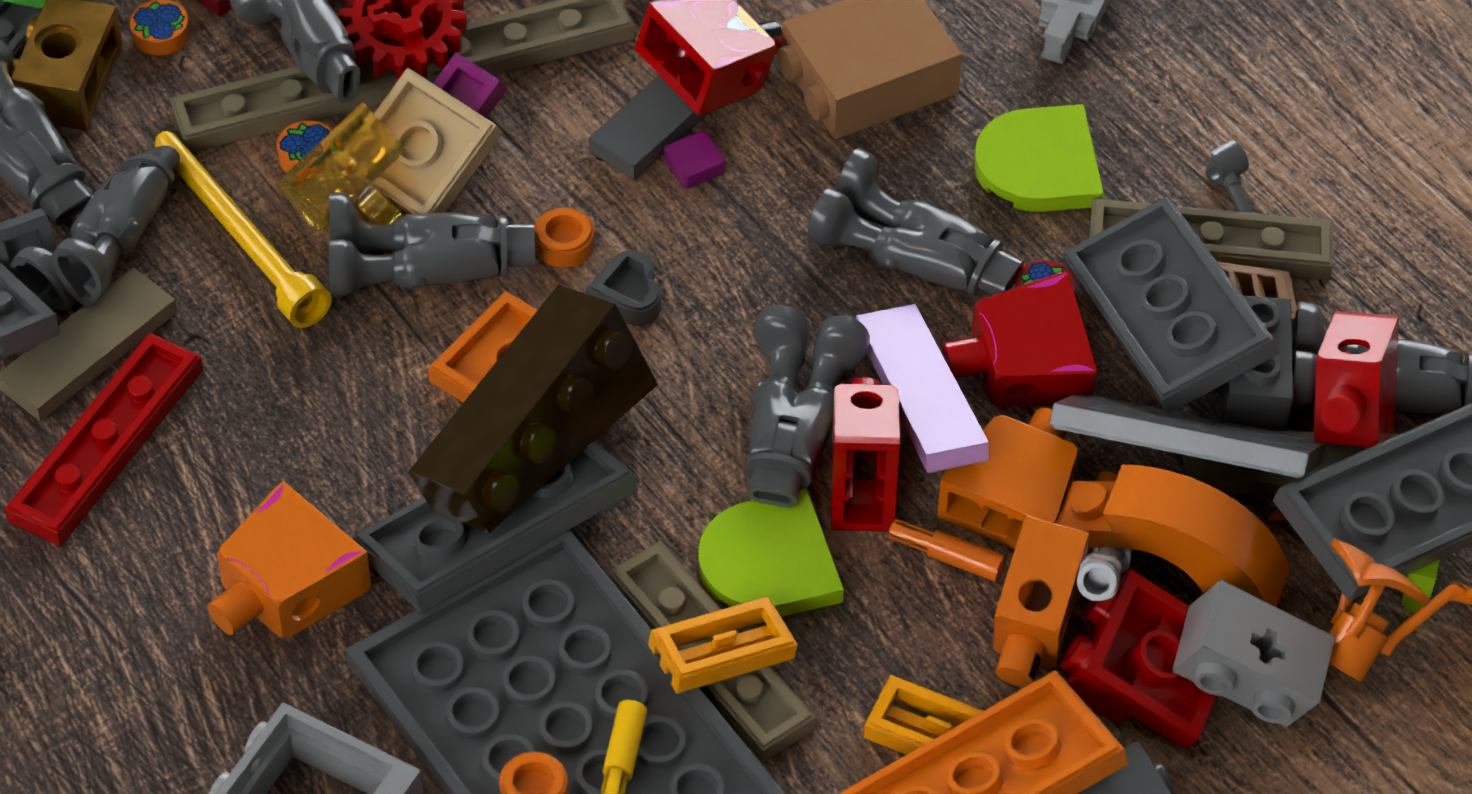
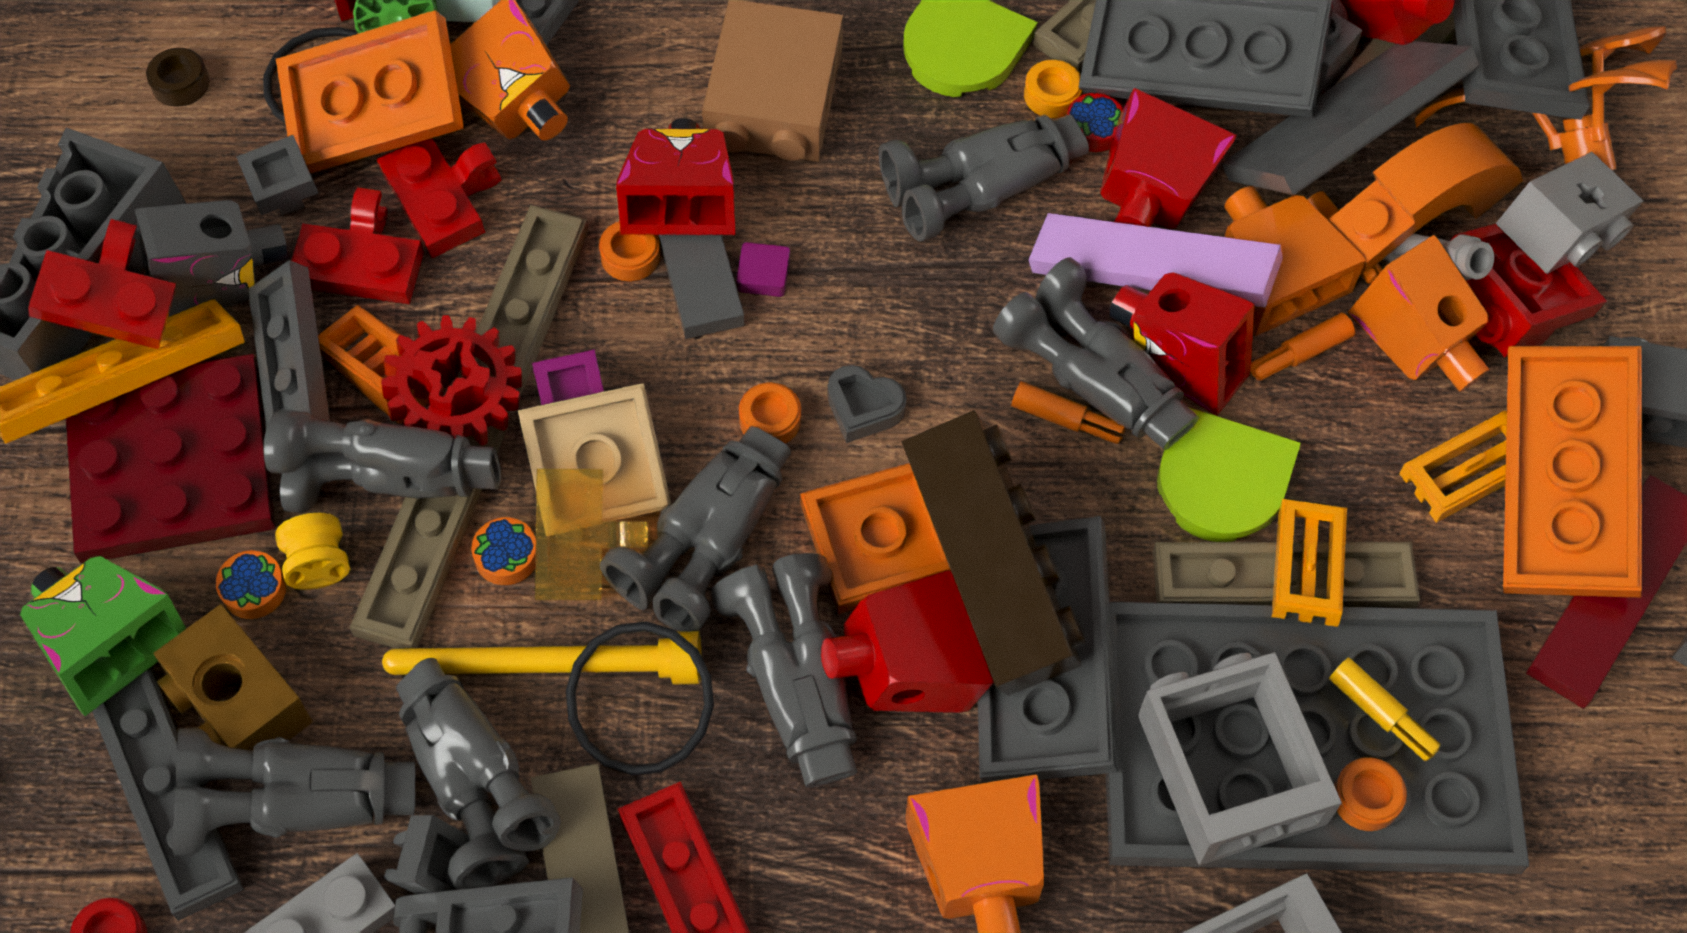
camera: 55 degrees left, 10 degrees up
none -> yellow wheel [275,512,350,590]
none -> black piece [566,621,714,775]
none -> orange tile [599,221,661,281]
none -> dark grey piece [711,553,858,788]
none -> red torso [821,570,993,713]
none -> orange pin [1011,381,1125,444]
none -> light orange tile [1024,59,1082,118]
none -> light grey window [1138,652,1342,866]

